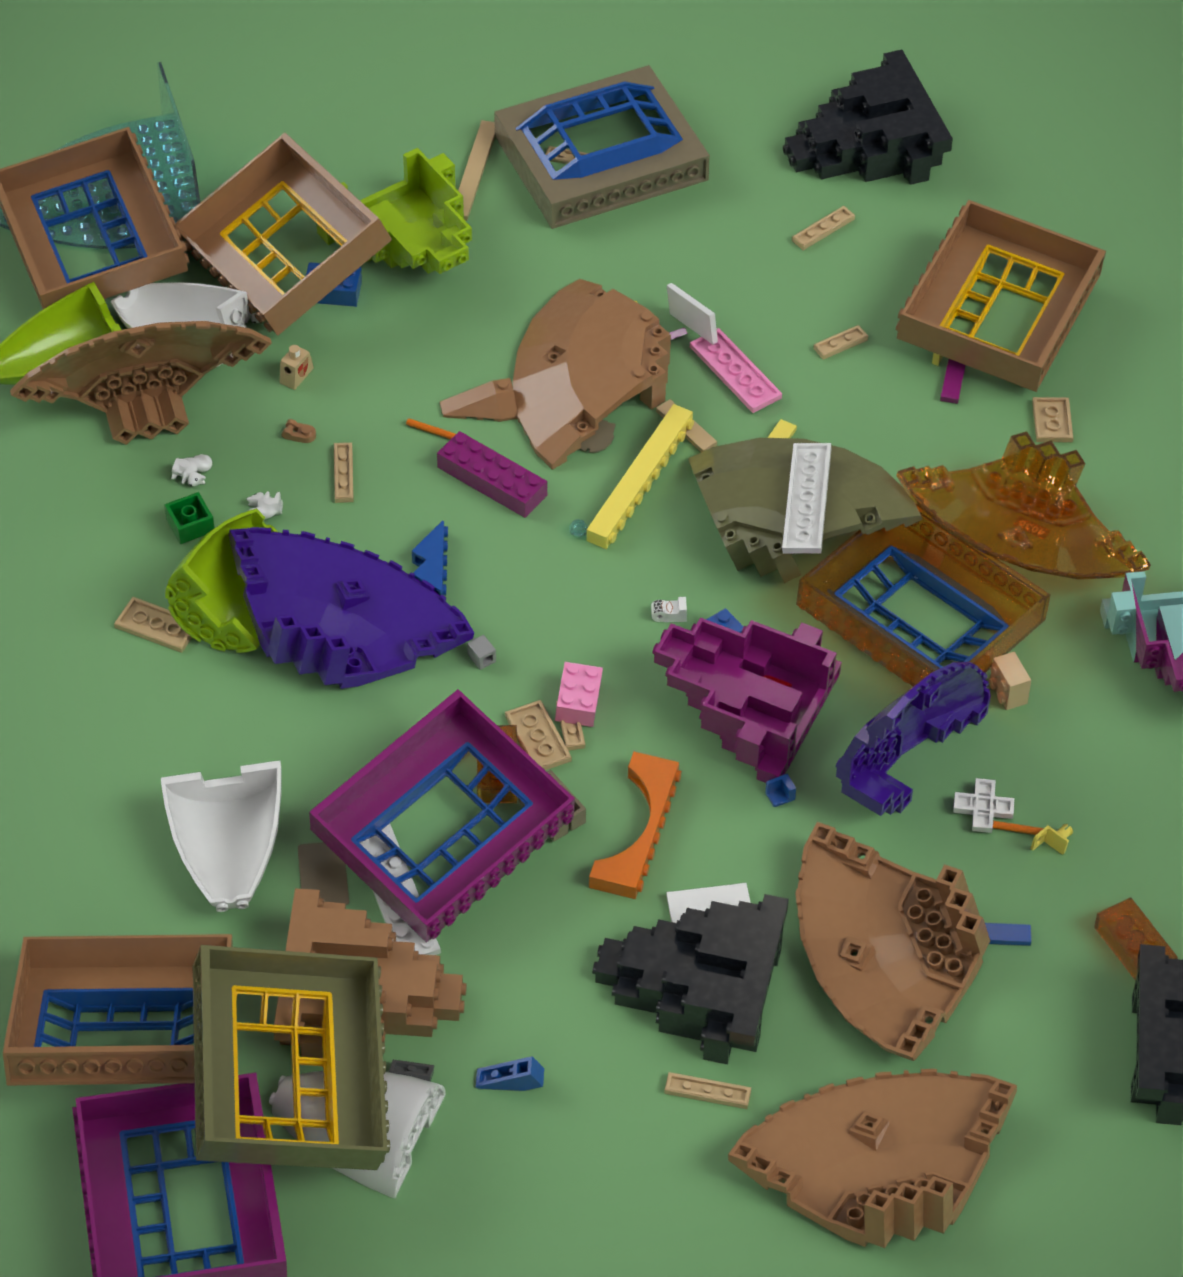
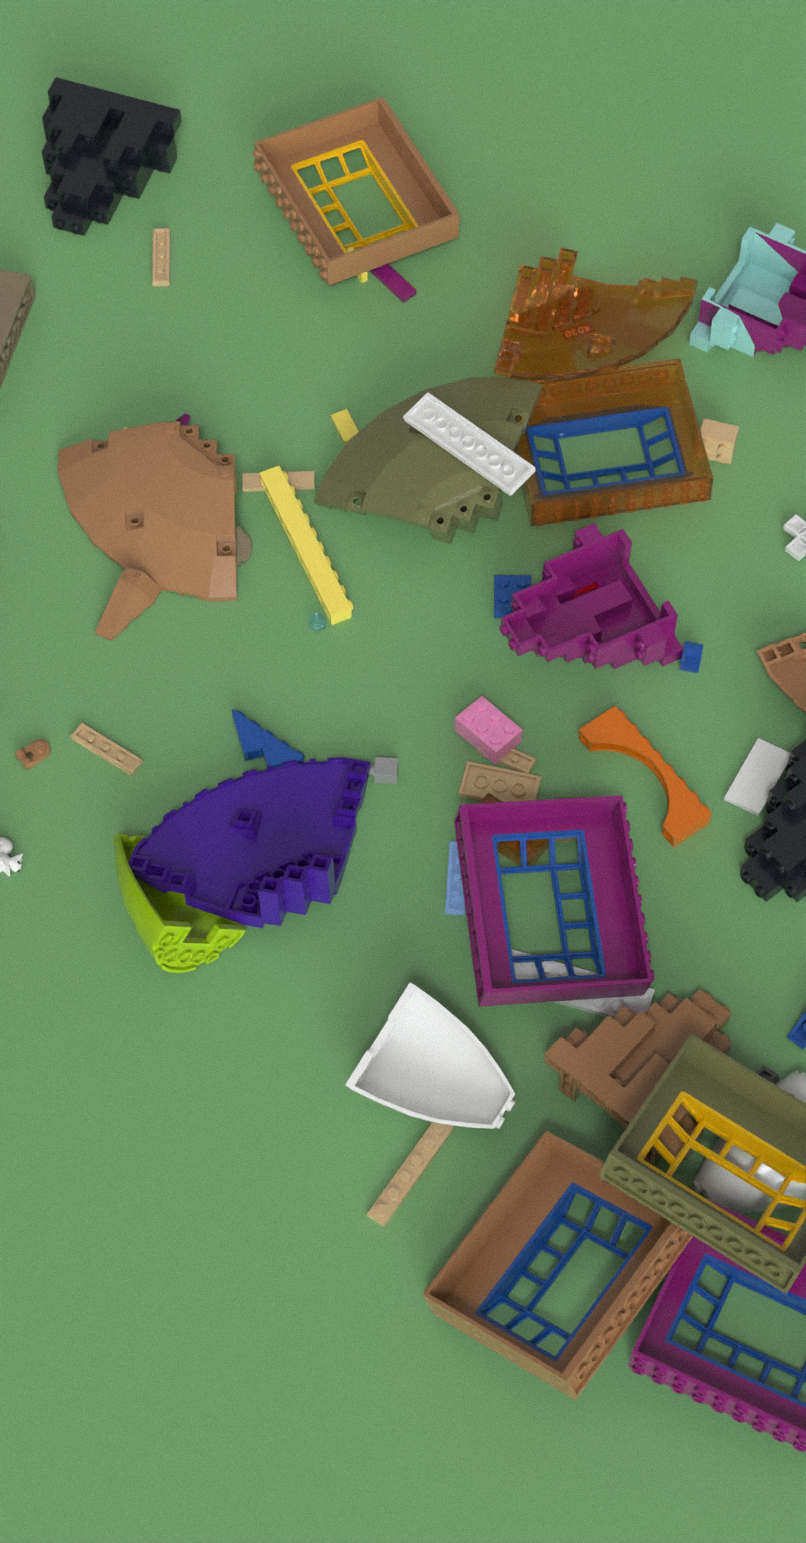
camera: 50 degrees left, 10 degrees up
tan tile [114,597,192,653] -> none
green brick [164,492,215,544] -> none
white animal [247,491,283,520] -> none
dark tan sticker [298,842,349,905] -> none
orange bar [406,418,456,440] -> none
magenta brick [437,431,548,518] -> none
white leg [651,597,687,622] -> none
white tile [667,283,718,345] -> none
bright pink plate [690,328,782,413] -> none
tan tile [813,325,868,360] -> none
dark purple panel [835,662,991,816] -> none
tan tile [1032,397,1073,442] -> none
none -> tan plate [367,1122,454,1227]

